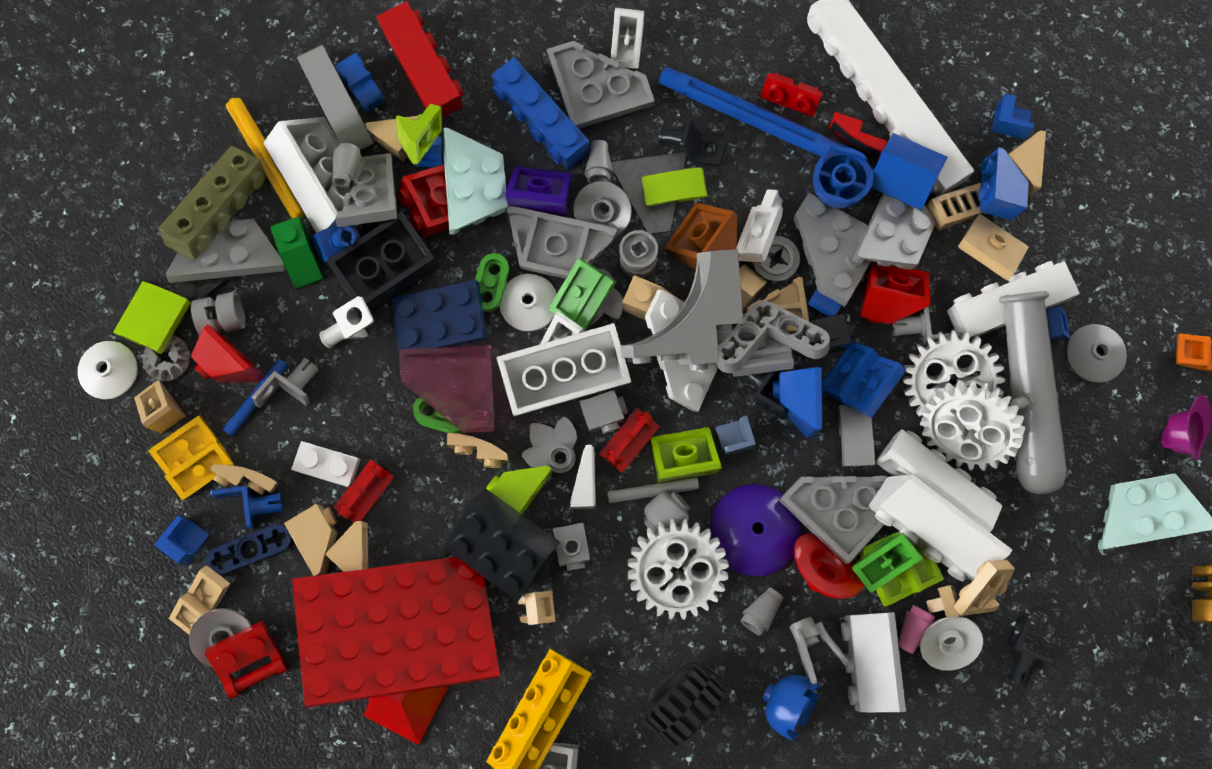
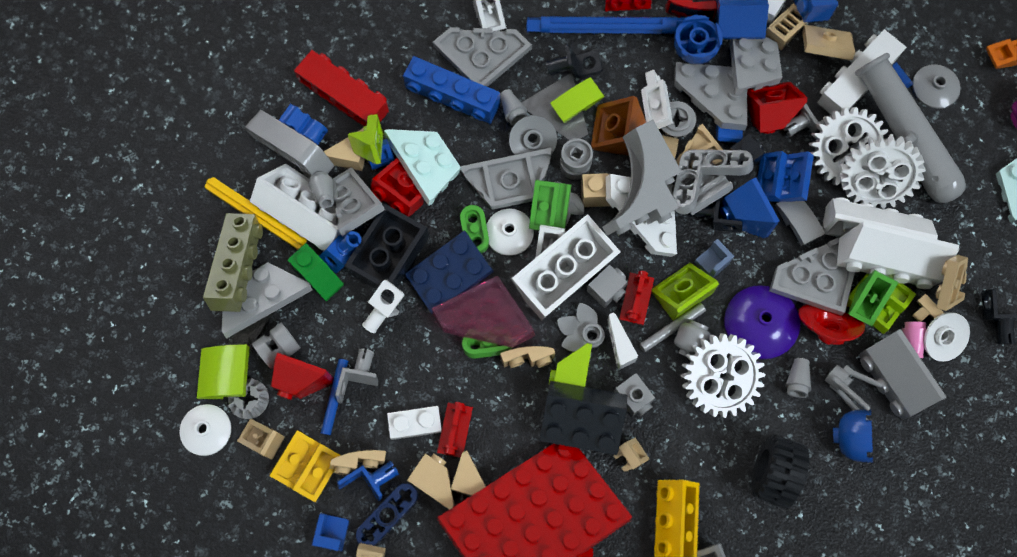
camera: 25 degrees left, 5 degrees down
dark purple slope [506,166,572,217] -> none

